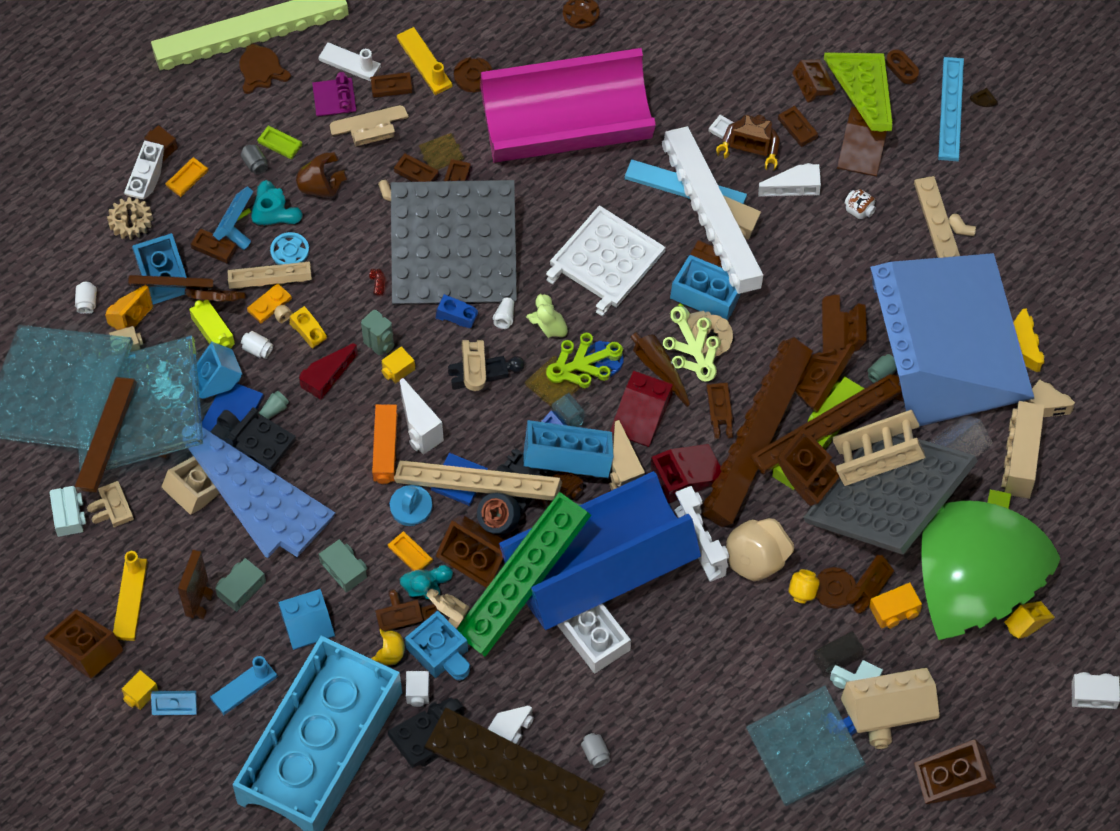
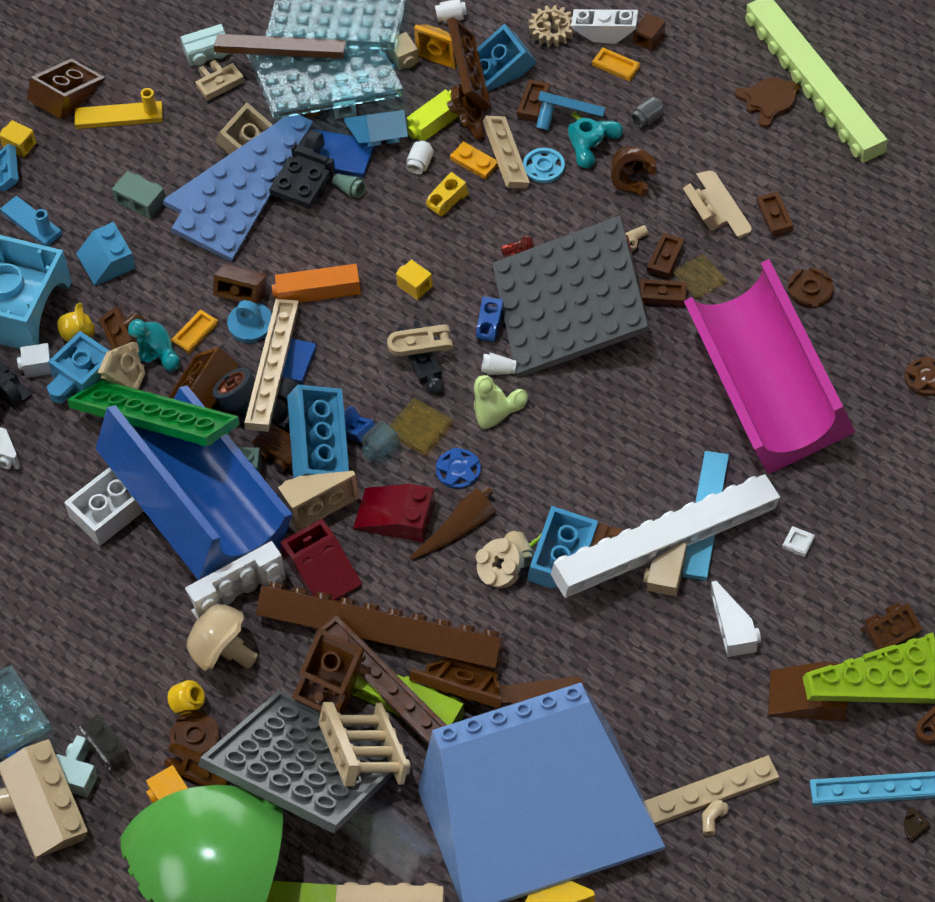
camera: 85 degrees right, 5 degrees down
reddish brown tile [178,550,214,620] -> none
lime tile [257,126,302,160] -> none
tan hinge [274,305,293,323] -> none
dark red slope [299,343,358,400] -> none
magenta hinge [312,72,356,116] -> none
white piece [319,43,381,81] -> none
sand green brick [319,539,367,593] -> none
sand green brick [361,310,394,355] -> none
yellow piece [397,27,452,95] -> none
white slope [400,378,444,455] -> none
white plate [546,205,665,317] -> none
lime plant [546,333,623,388] -> none
yellowish green plant [663,306,721,381] -> none
reddish brown hinge [706,383,733,439] -> none
reddish brown torso [716,115,780,171] -> none
reddish brown plate [778,106,818,147] -> none
white head [844,189,876,219] -> none
none -> reddish brown brick [213,264,267,304]

